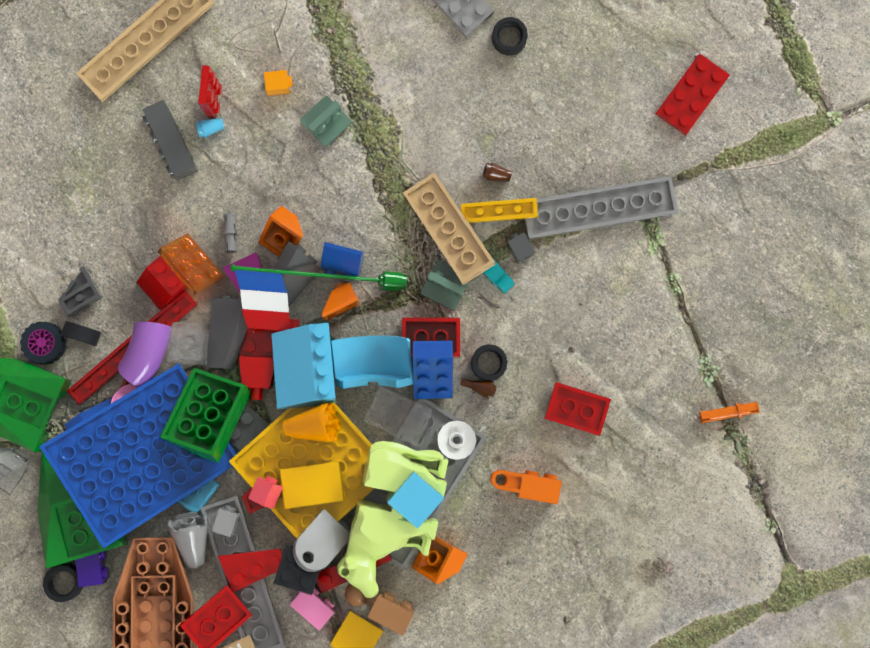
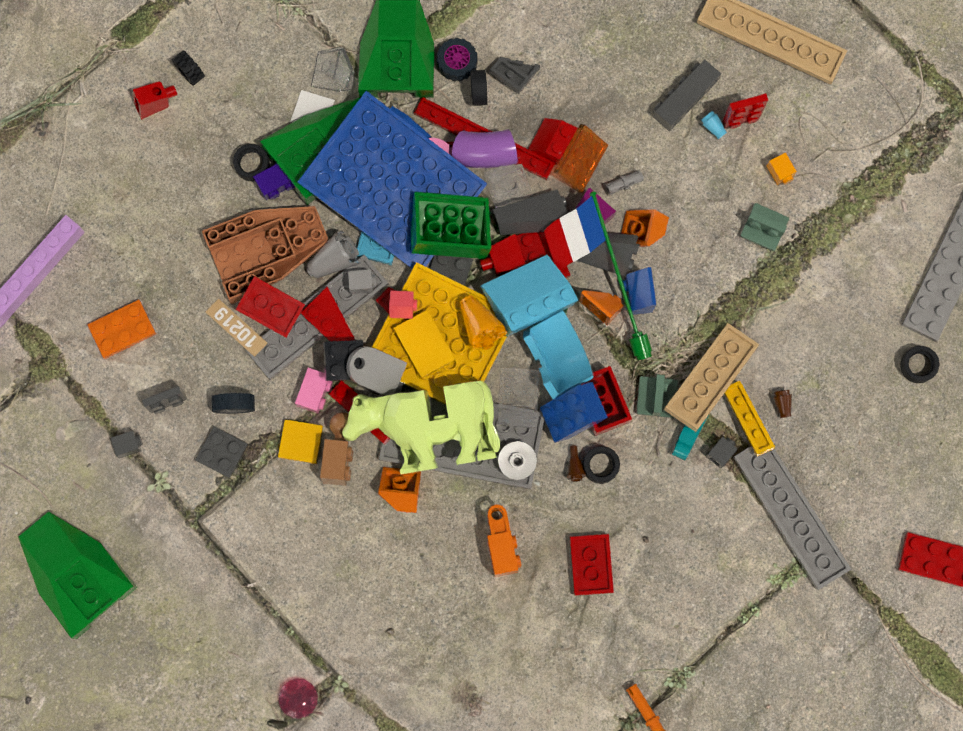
camera: 70 degrees right, 5 degrees down
medium azure tile [387,471,444,529] -> none
none -> white sticker [290,90,335,123]

